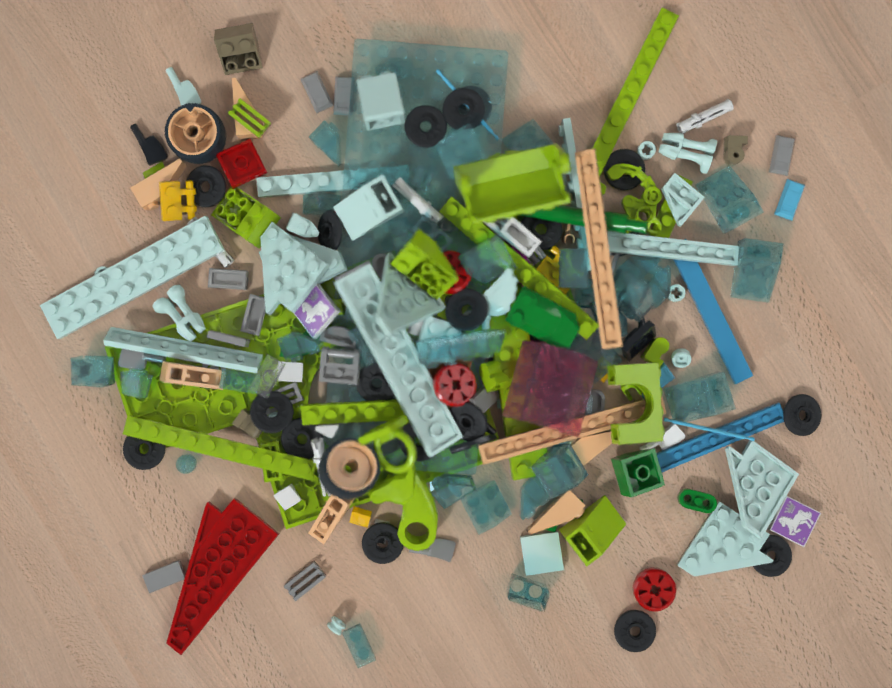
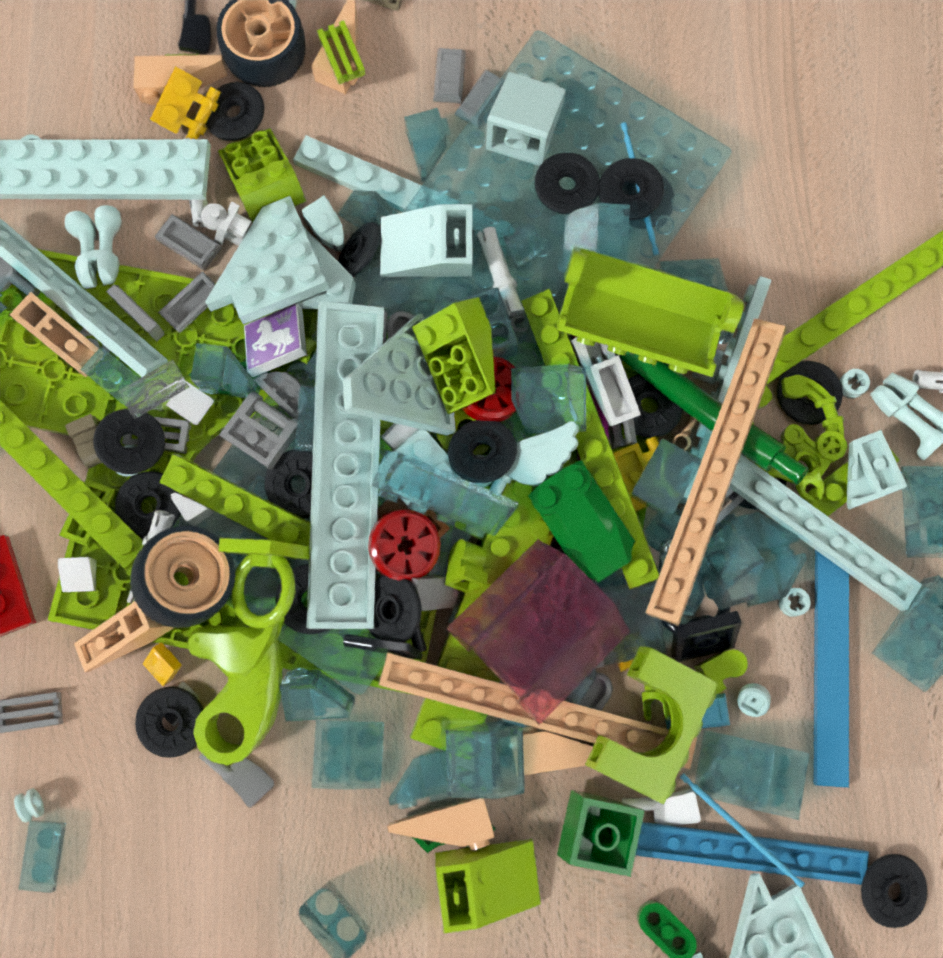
camera: 30 degrees right, 10 degrees down
red plate [216,139,267,189] -> none
light aqua tile [520,531,564,576] -> none
none -> white hips [201,201,251,246]

